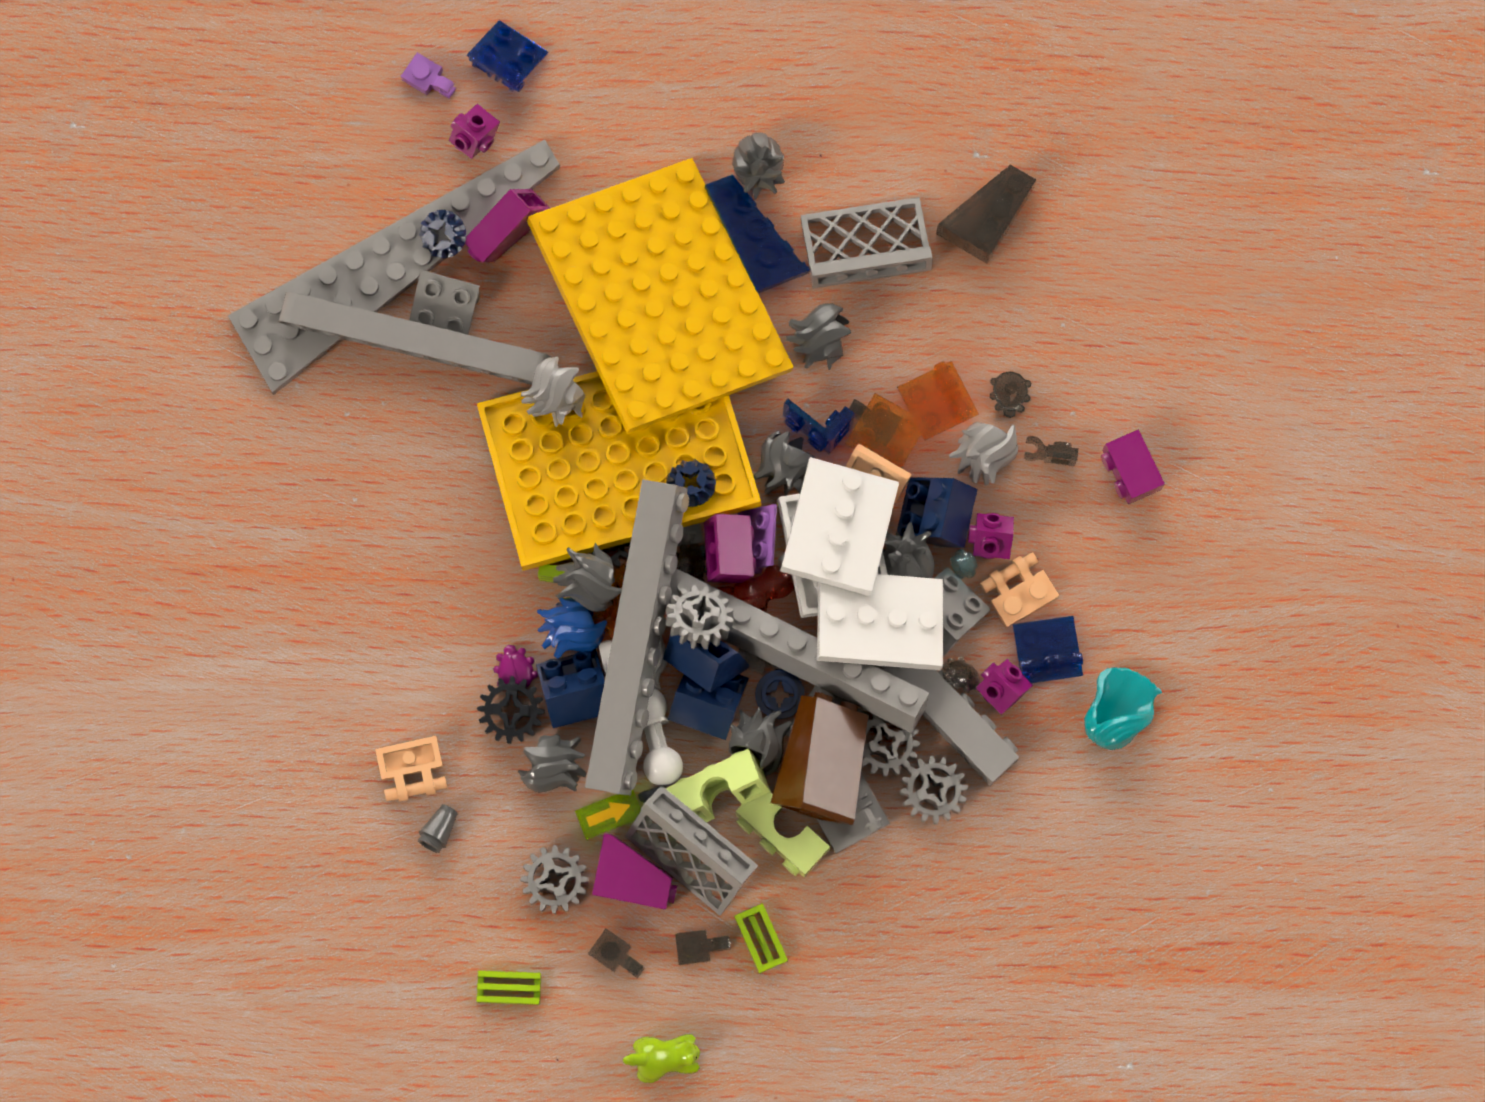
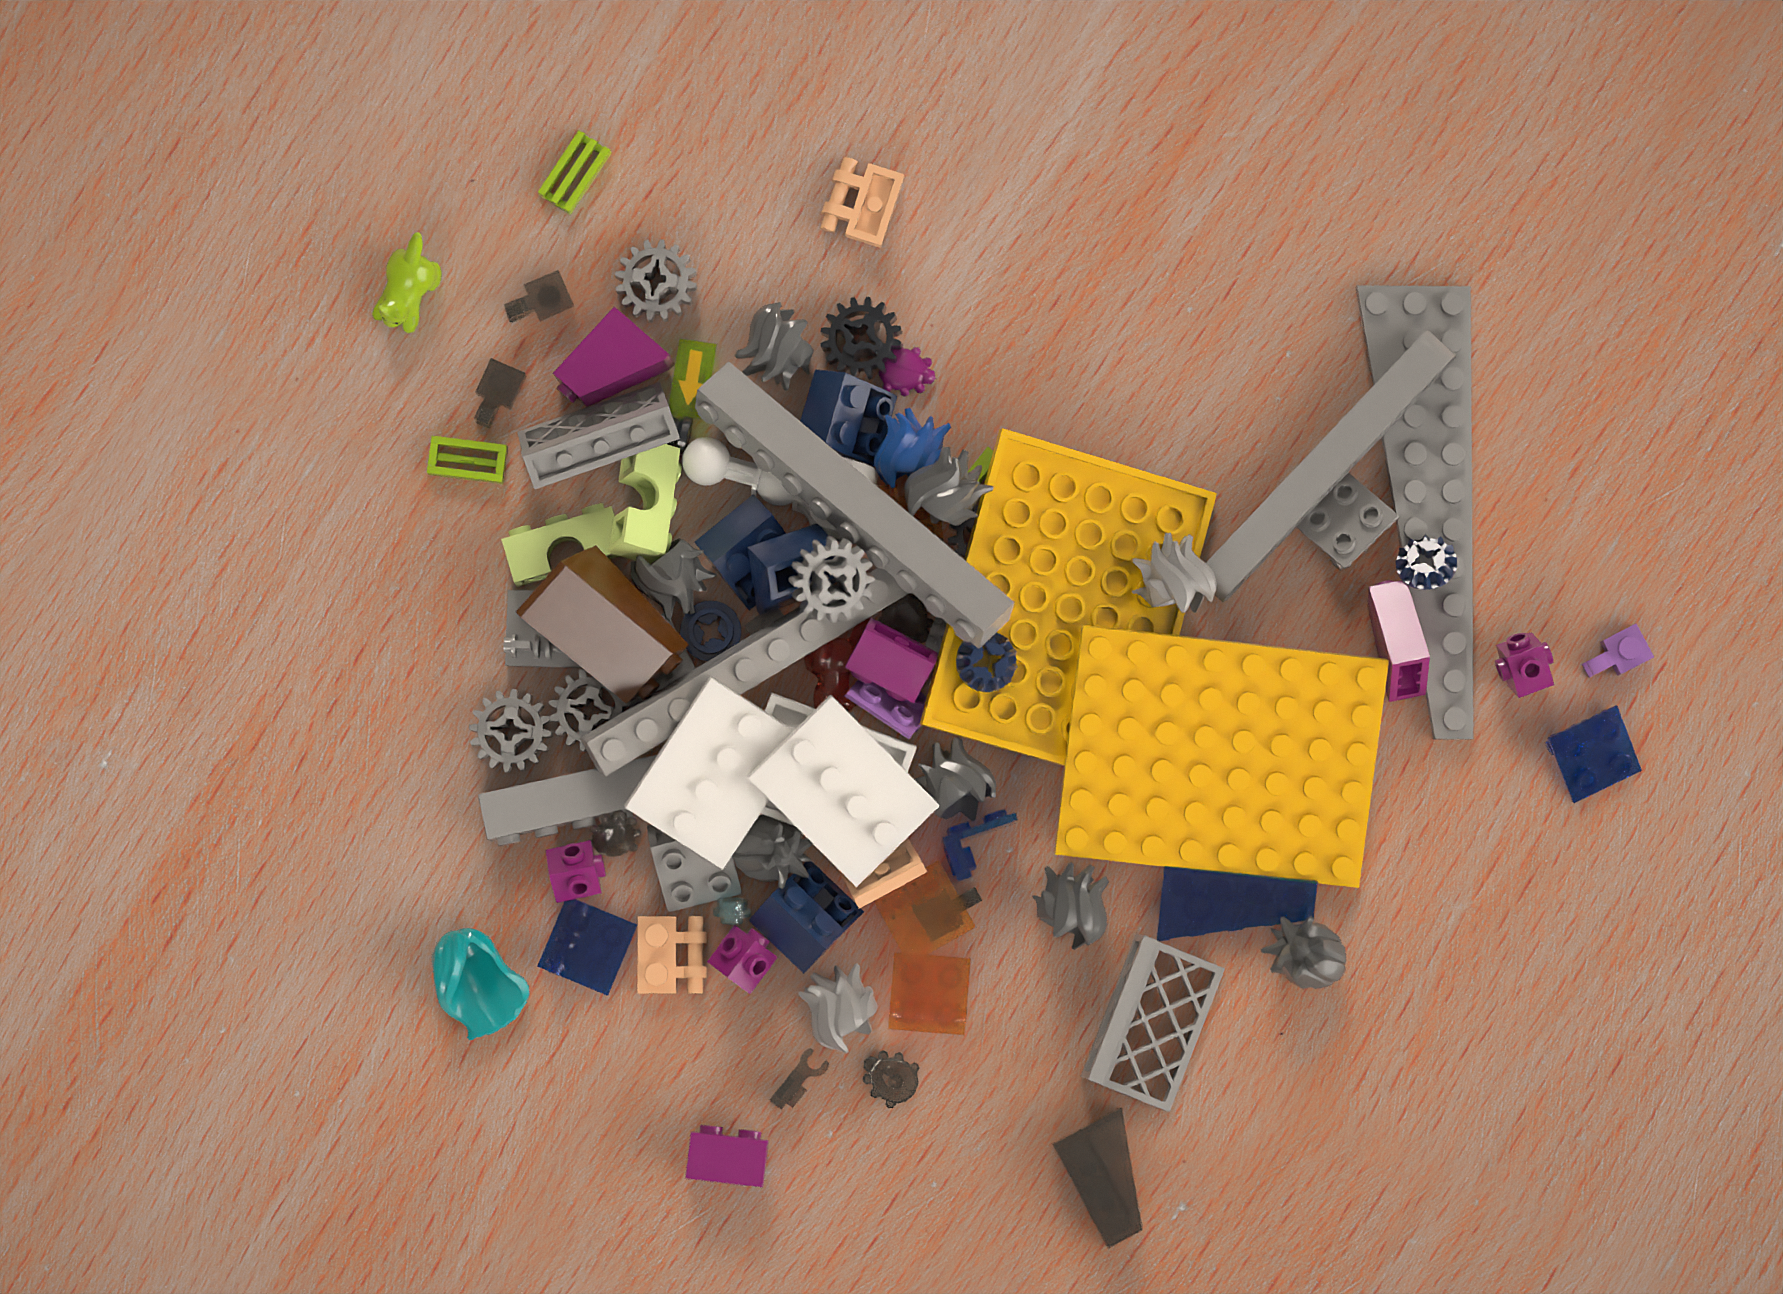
camera: 125 degrees right, 5 degrees up
dark grey cone [418,804,458,853] -> none

